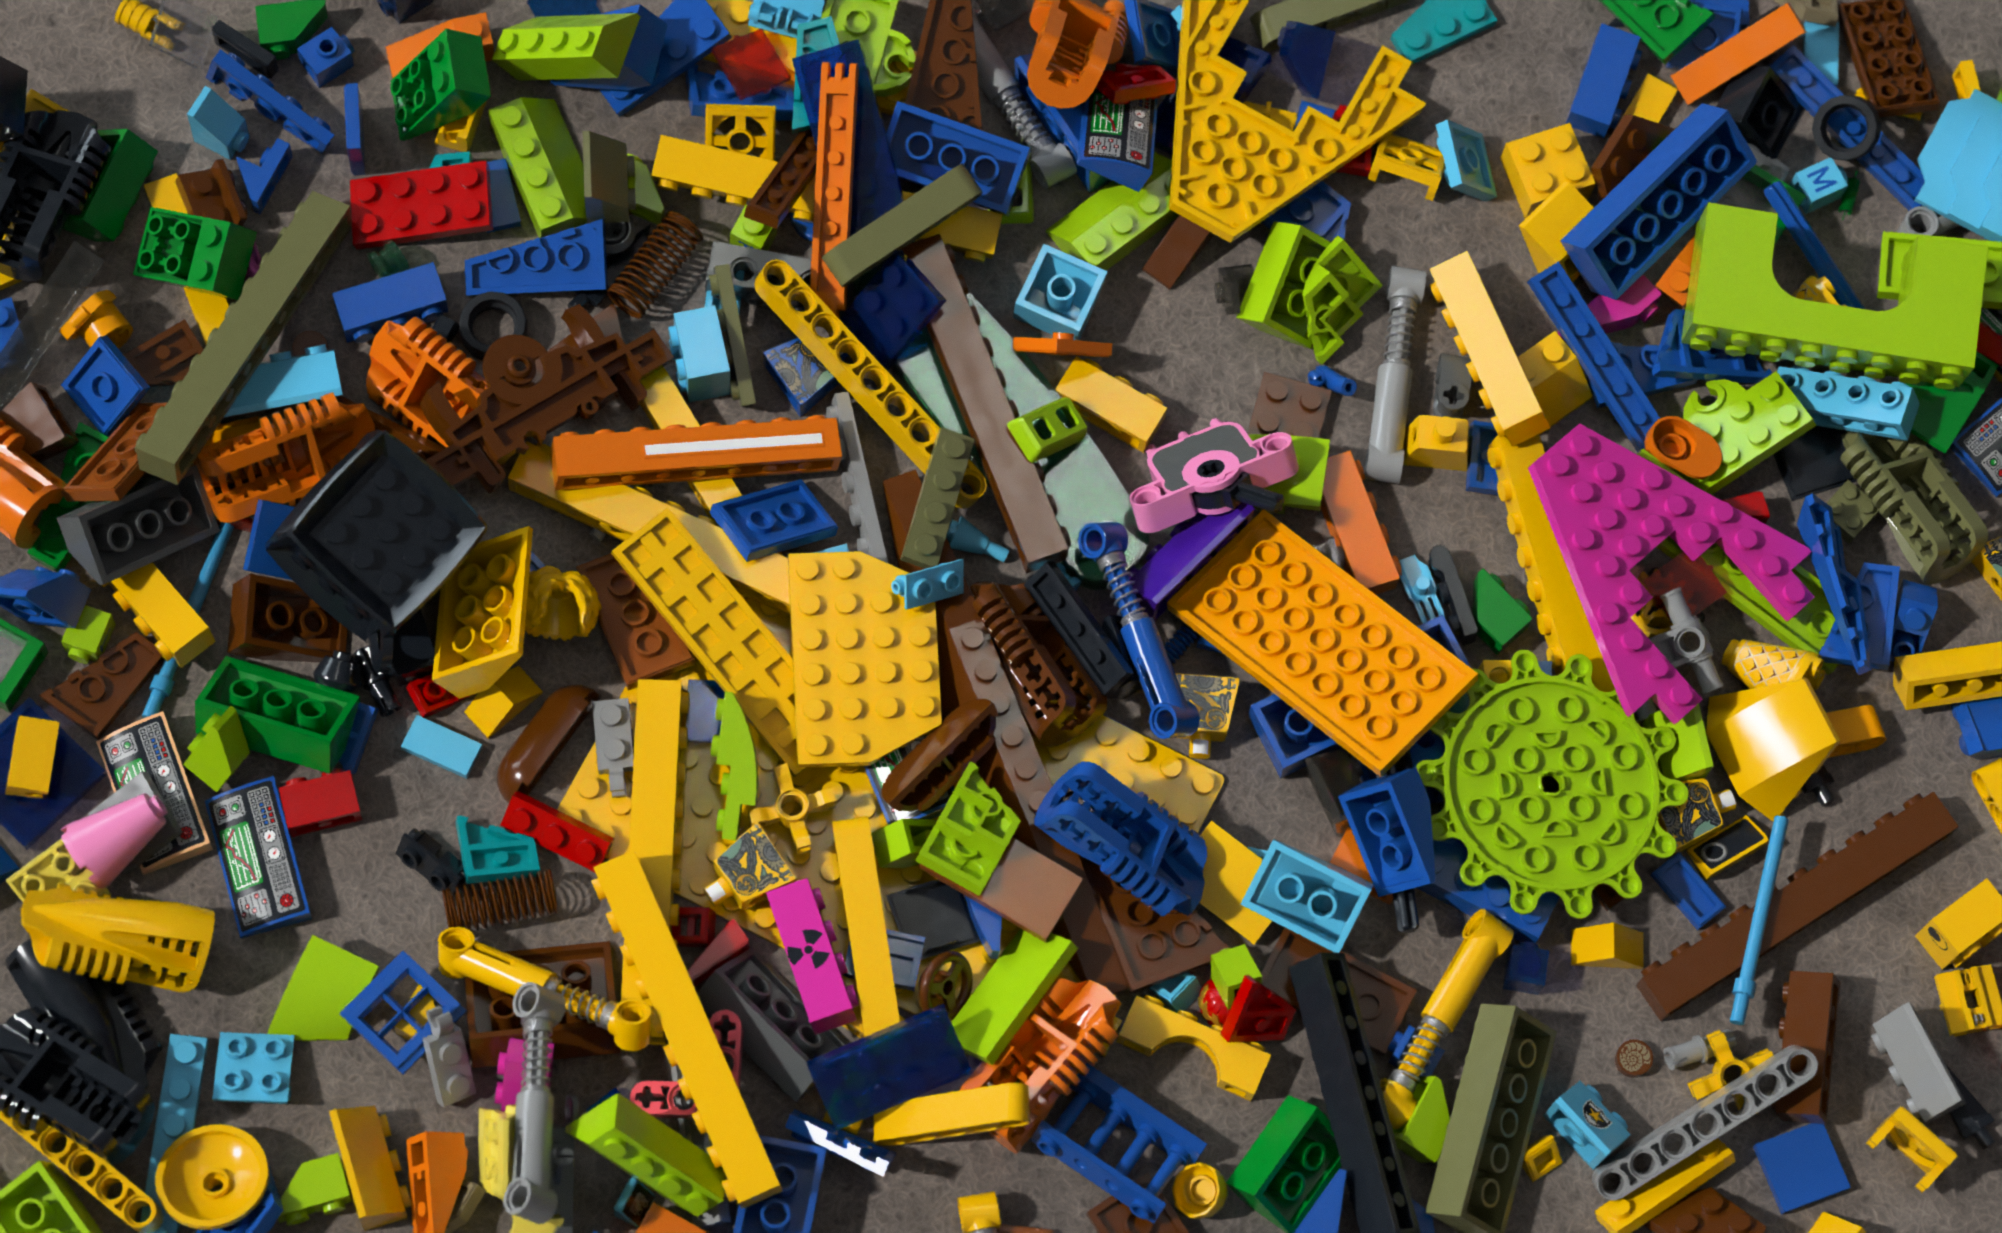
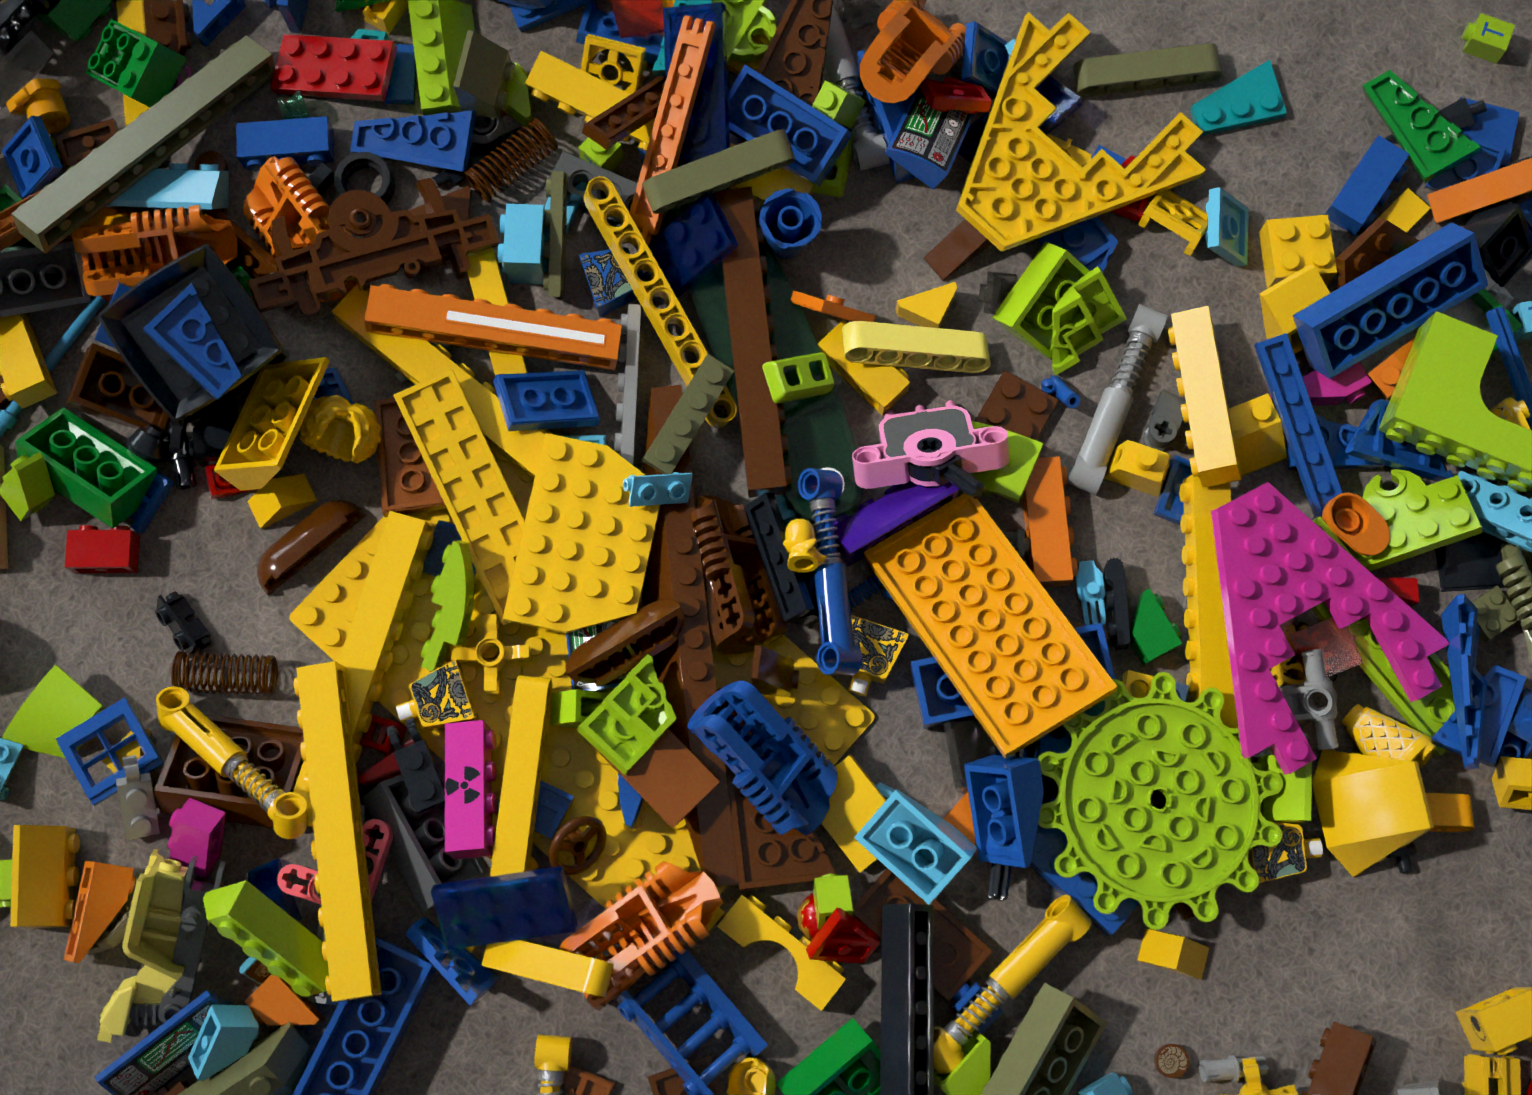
camera: 25 degrees right, 5 degrees up
slope [205,776,312,939] -> none
medium azure tile [401,715,483,779] -> none
teal wing [455,816,540,884] -> none
red plate [500,790,614,872] -> none
light grey piece [503,982,566,1224] -> none
light grey plate [592,698,634,798] -> none
black piece [887,879,979,960] -> none
lime tile [940,928,1078,1065] -> none
medium azure cone [946,516,1009,562] -> none
medium azure slope [1013,244,1108,340] -> none
lime slope [1046,152,1179,271] -> none
medium azure slope [1148,972,1202,1013] -> none
clear blue slope [1278,21,1335,99] -> none
clear blue brick [1502,942,1549,995] -> none
reddish brown brick [1636,791,1959,1021] -> none
blue tile [1650,852,1726,931] -> none
slope [1686,815,1769,881] -> none
dark azure bar [1730,816,1789,1025] -> none
none -> blue wing [143,283,242,401]
none -> black hinge [387,717,445,814]
none -> reddish brown slope [751,645,800,697]
none -> blue cone [759,188,822,259]
none -> yellow animal [783,519,827,573]
none -> lime brick [812,80,866,128]
none -> light yellow beam [842,321,991,373]
none -> yellow slope [895,282,957,328]

